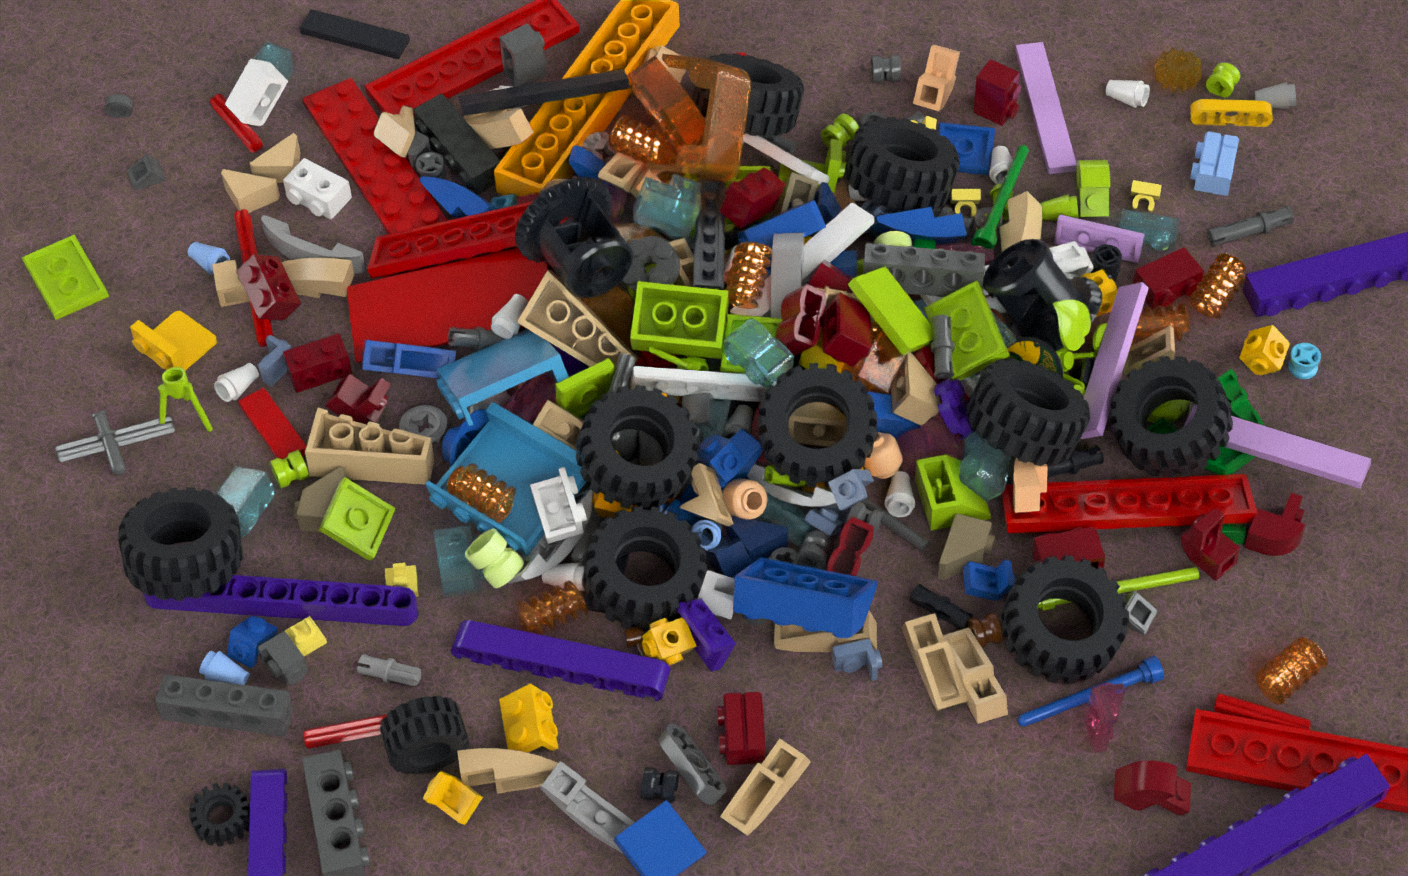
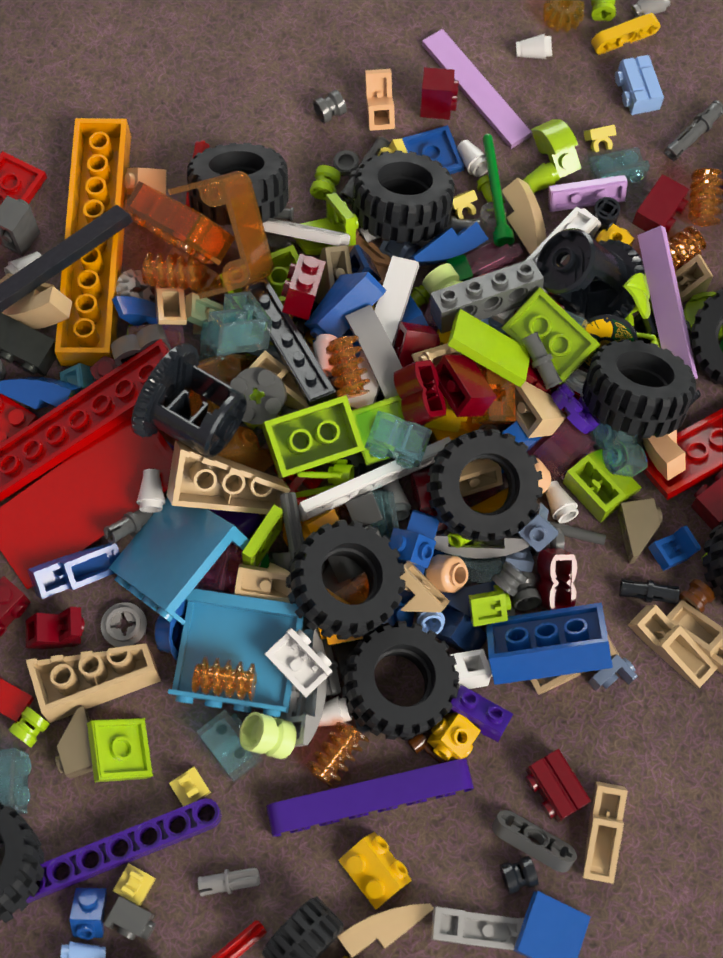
camera: 30 degrees left, 15 degrees up
none -> lime bracket [468,585,511,627]
none -> dark grey wheel [491,560,528,597]

